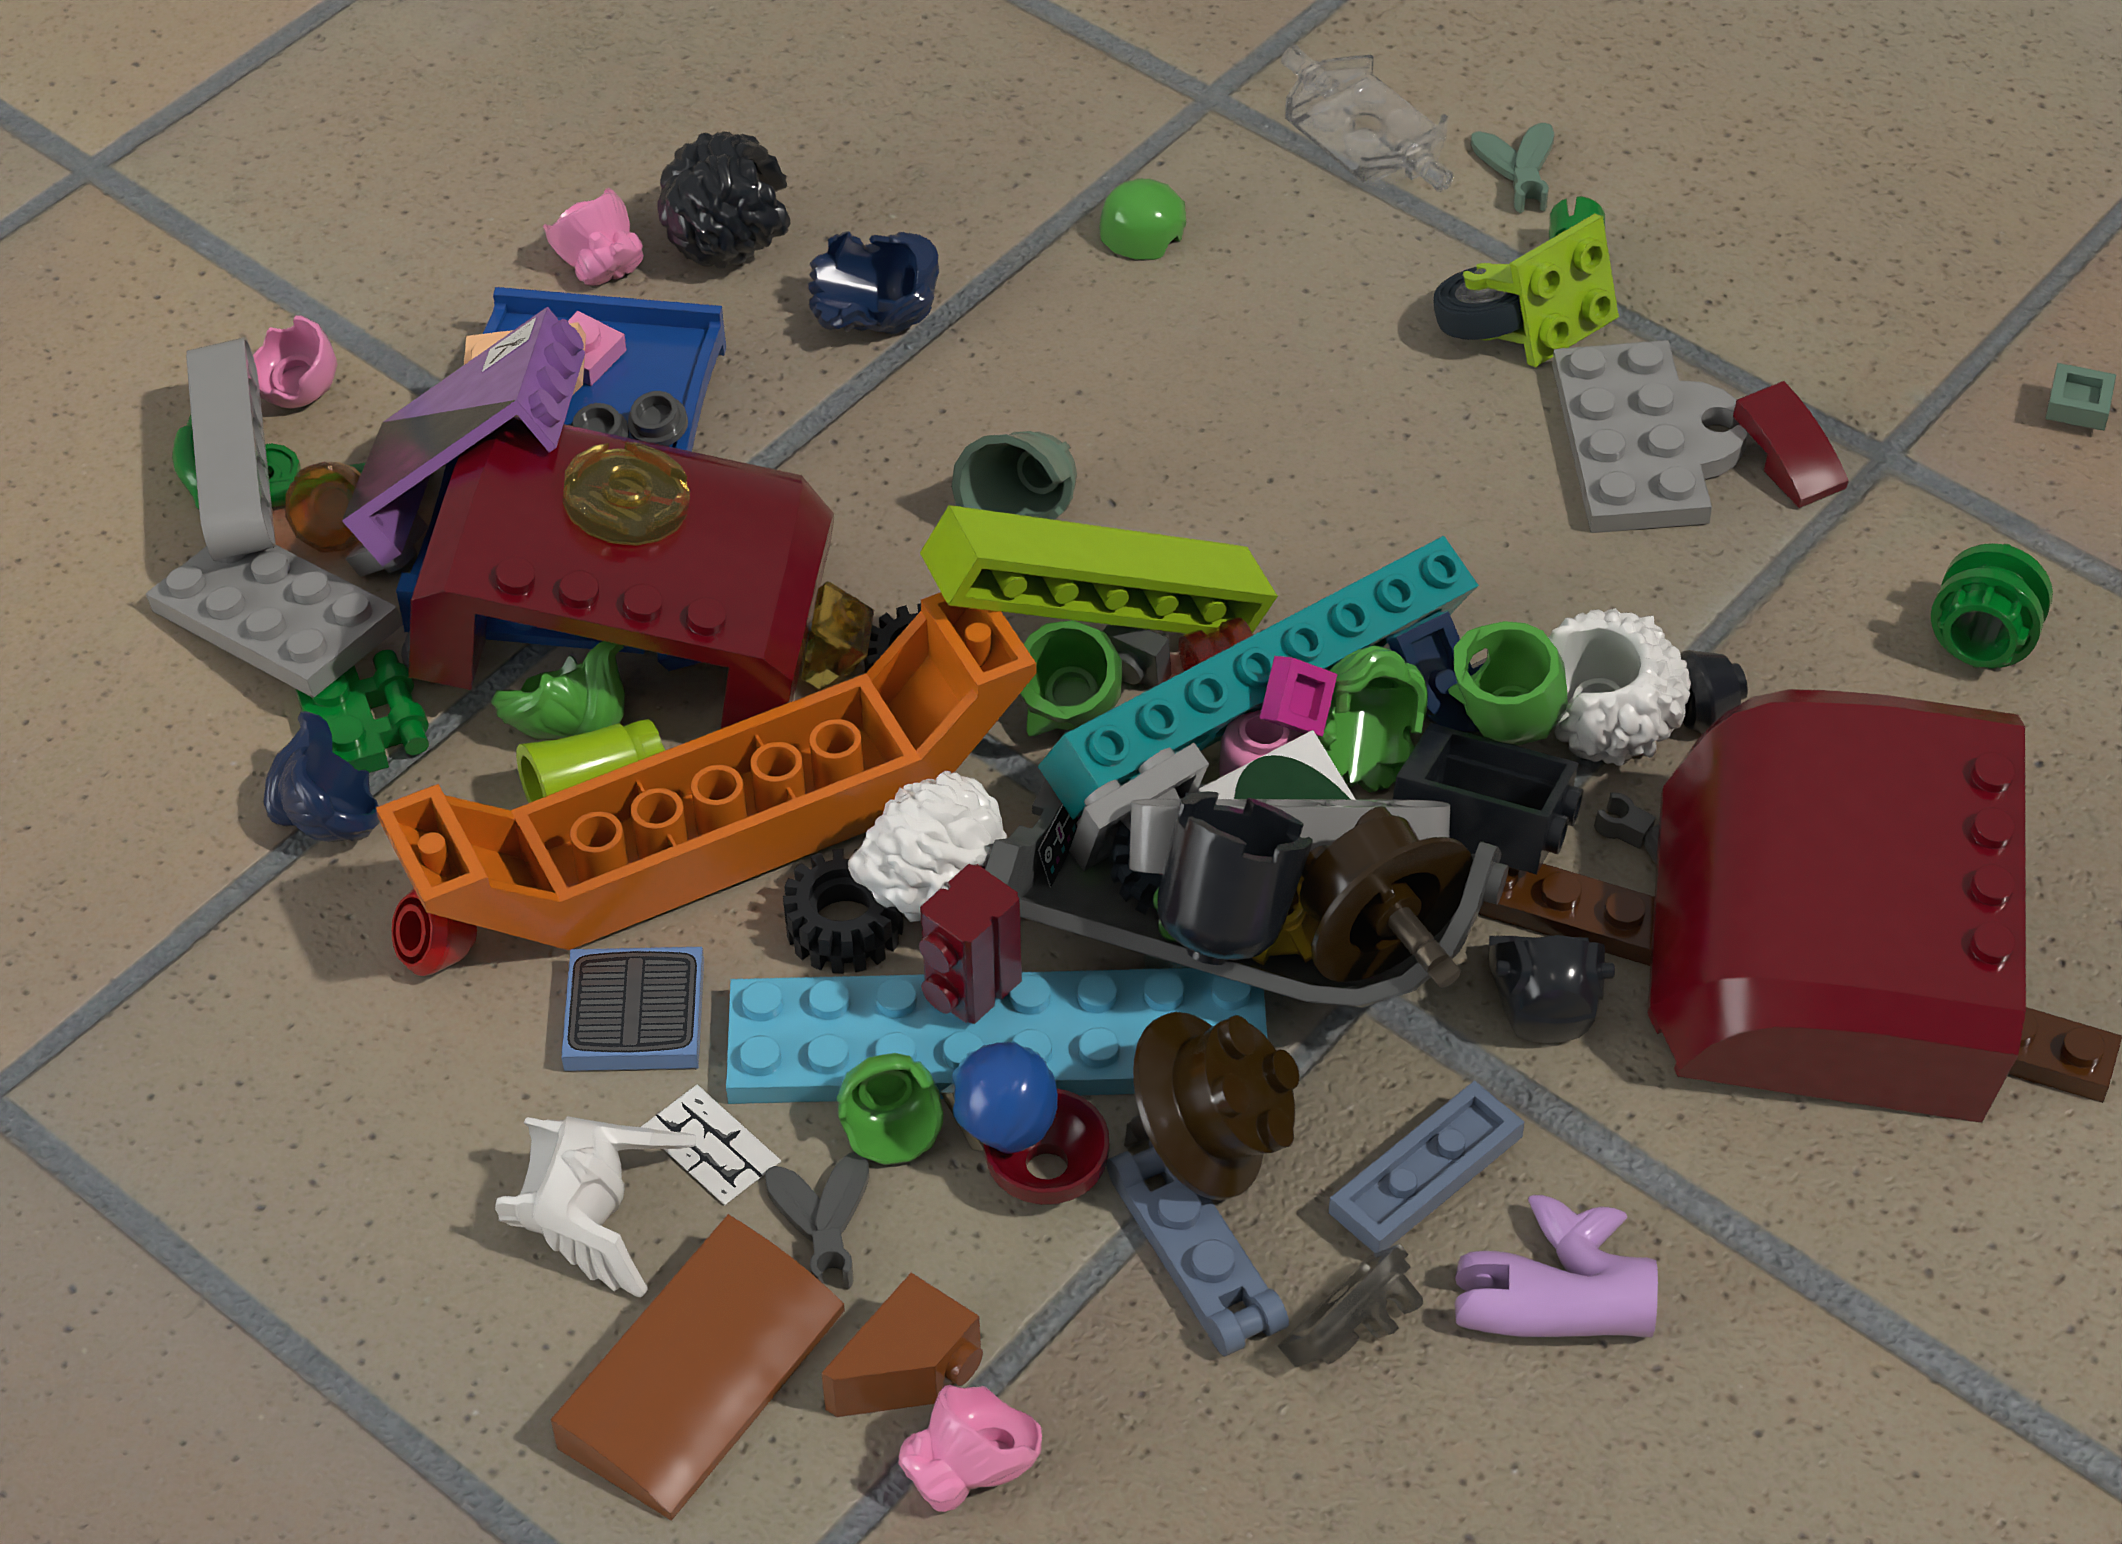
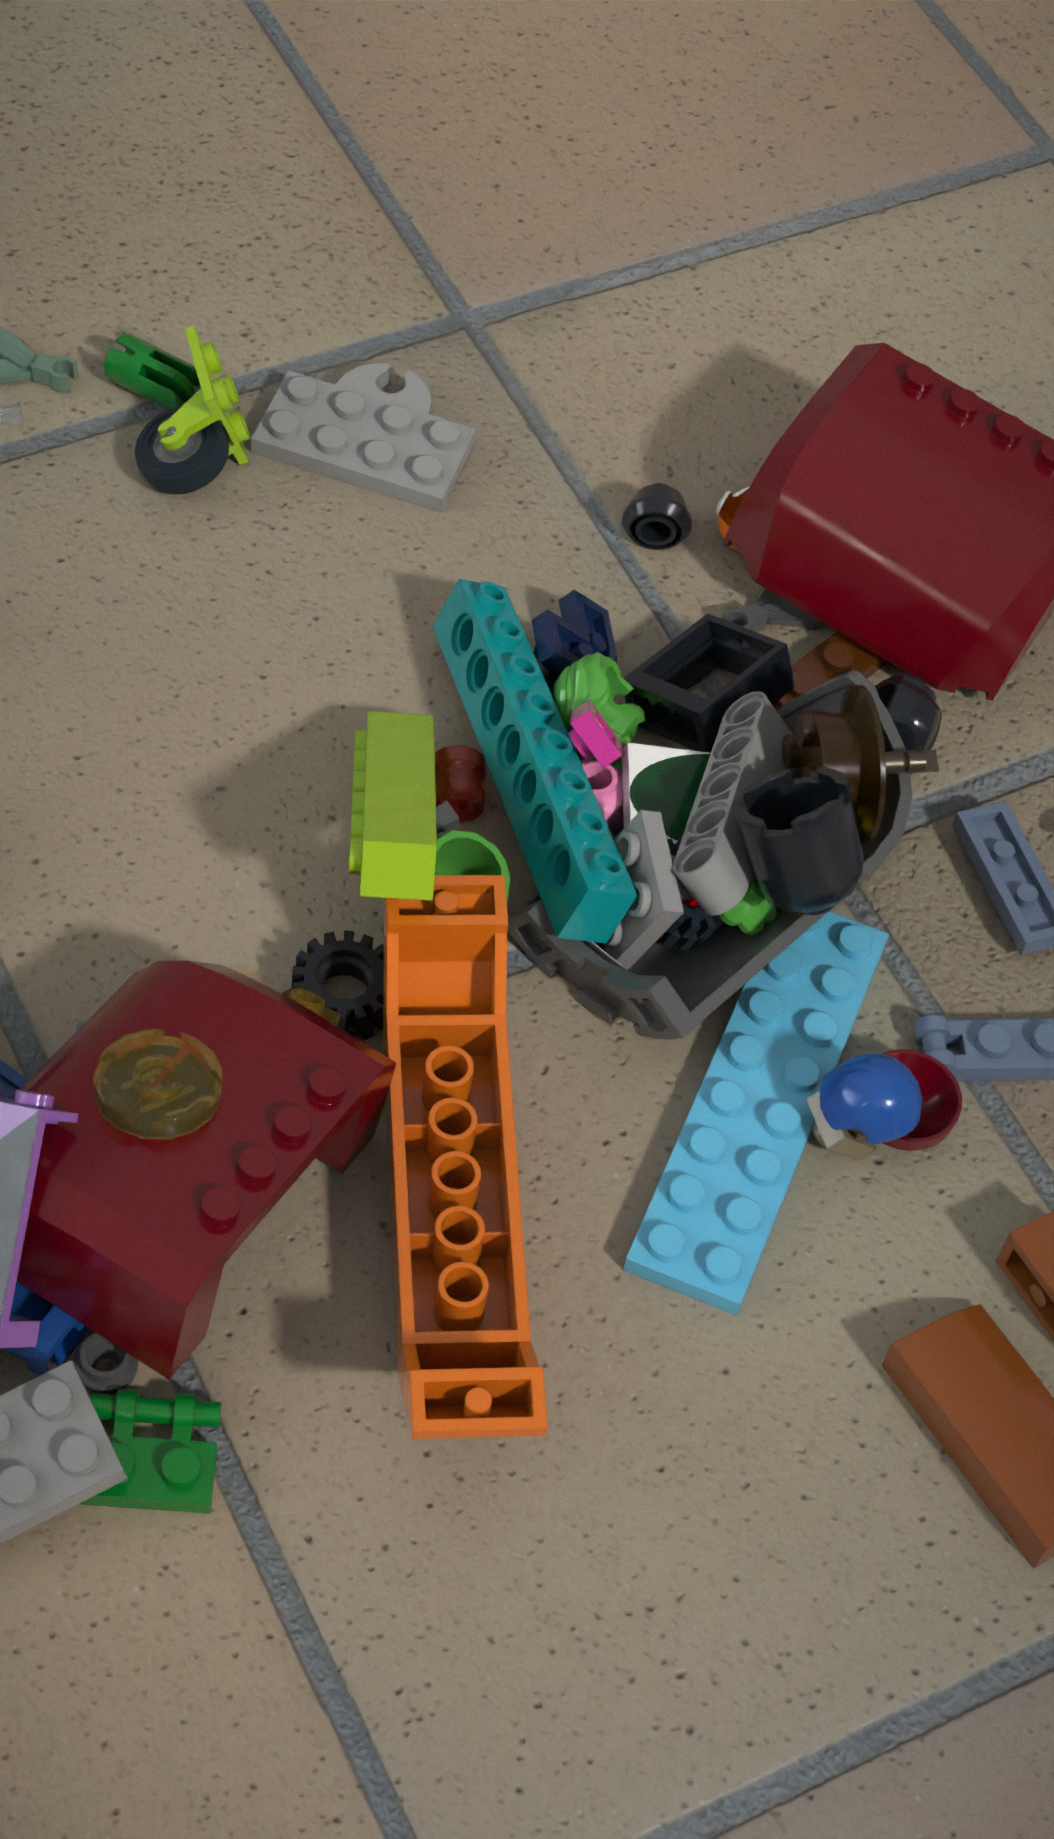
camera: 75 degrees left, 5 degrees up
dark blue hair [263,711,380,842] -> none
red cone [391,888,477,976] -> none
bright green hair [491,641,625,740] -> none
white helmet [495,1116,696,1298] -> none
lime plant [516,719,665,803] -> none
tile [562,947,704,1071] -> none
white sticker [641,1085,781,1205] -> none
dark grey piece [765,1152,869,1289] -> none
black tyre [783,848,904,974] -> none
bright green hair [836,1053,944,1165] -> none
white hair [848,771,1007,922] -> none
dark red brick [919,864,1022,1024] -> none
sand green helmet [951,431,1077,520] -> none
dark brown piece [1124,1012,1299,1200] -> none
bright green piece [1448,621,1568,746] -> none
white hair [1548,608,1691,766] -> none
dark red slope [1732,381,1849,508] -> none
green piece [1931,543,2053,668] -> none
sand green plate [2045,363,2116,431] -> none

